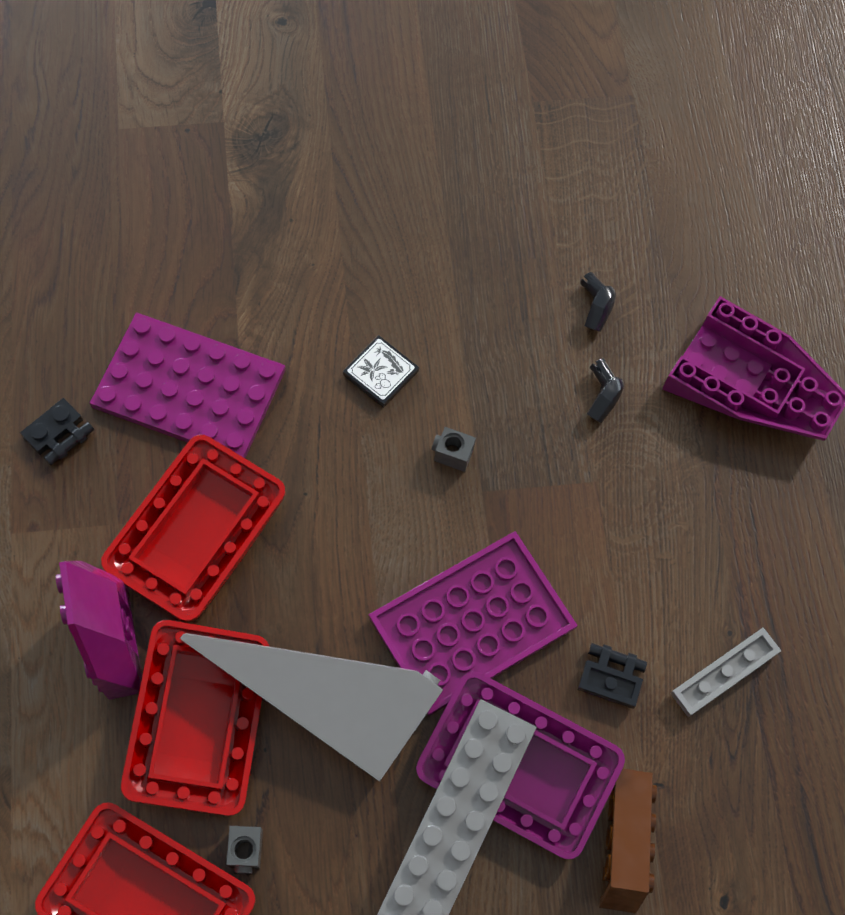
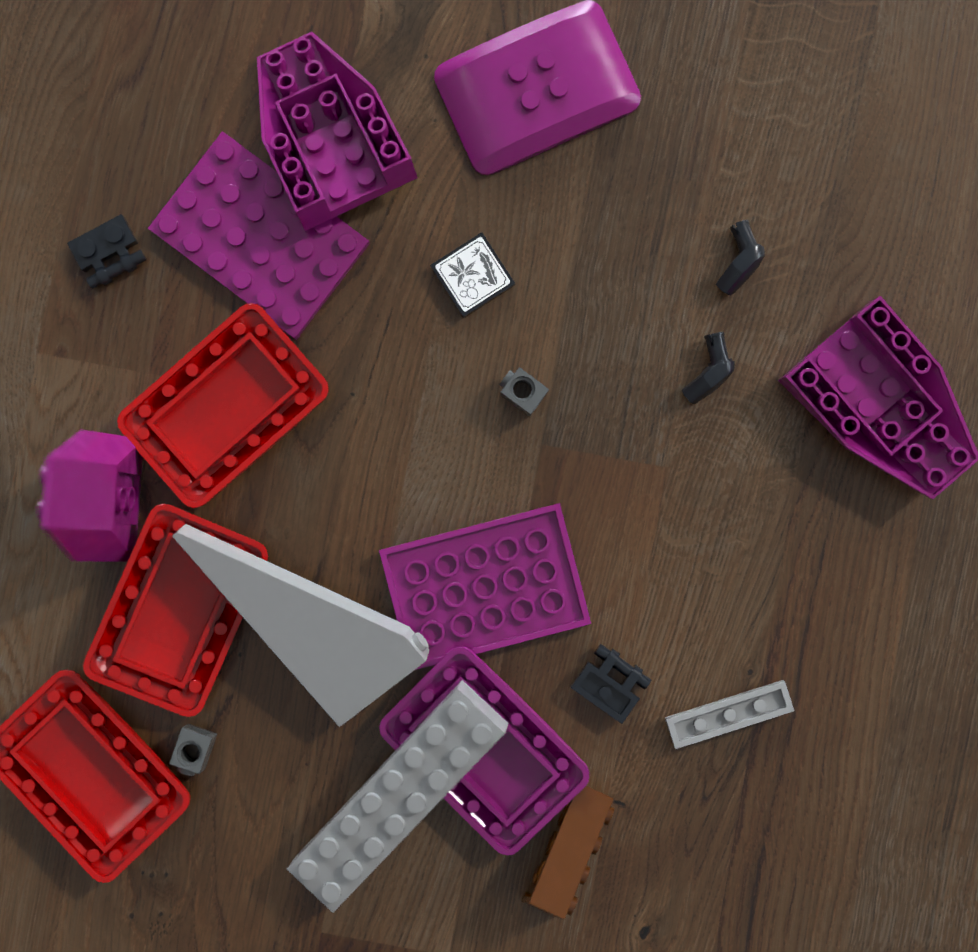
camera: 20 degrees right, 20 degrees up
none -> magenta wedge [257,32,418,231]
none -> magenta wedge [434,0,641,176]

